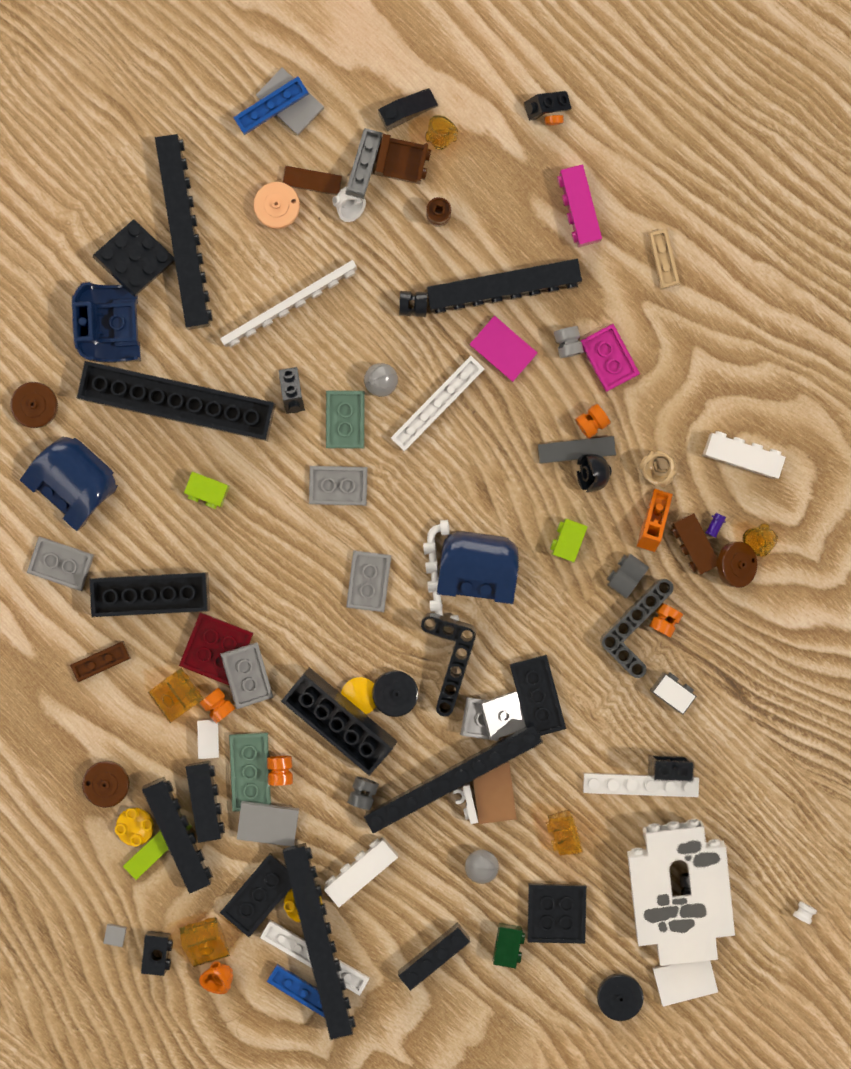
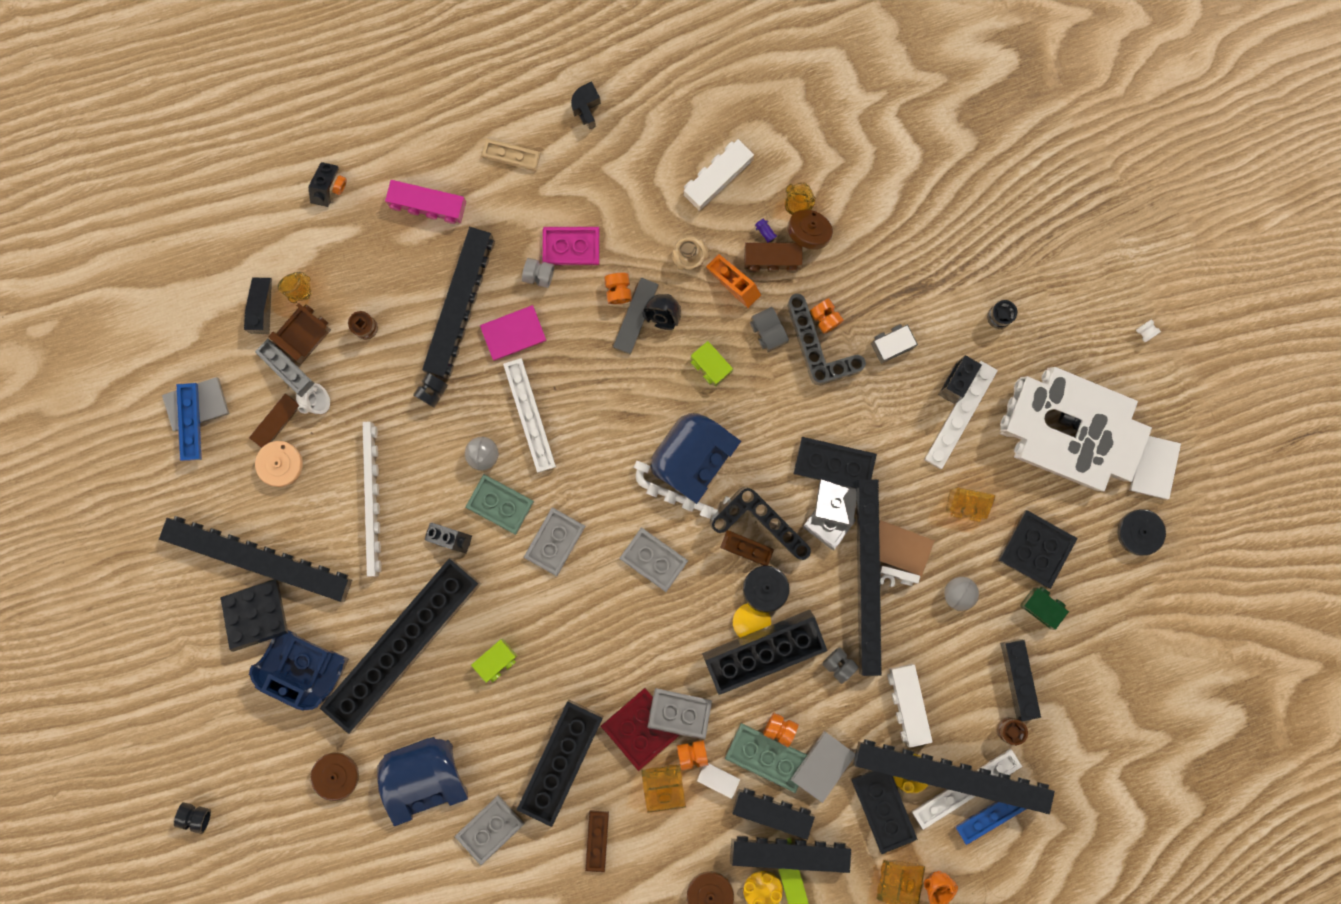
camera: 55 degrees left, 5 degrees down
none -> black brick [571,81,601,130]
none -> reddish brown tile [720,530,774,566]
none -> black wheel [987,300,1018,329]
none -> reddish brown wheel [997,717,1028,746]

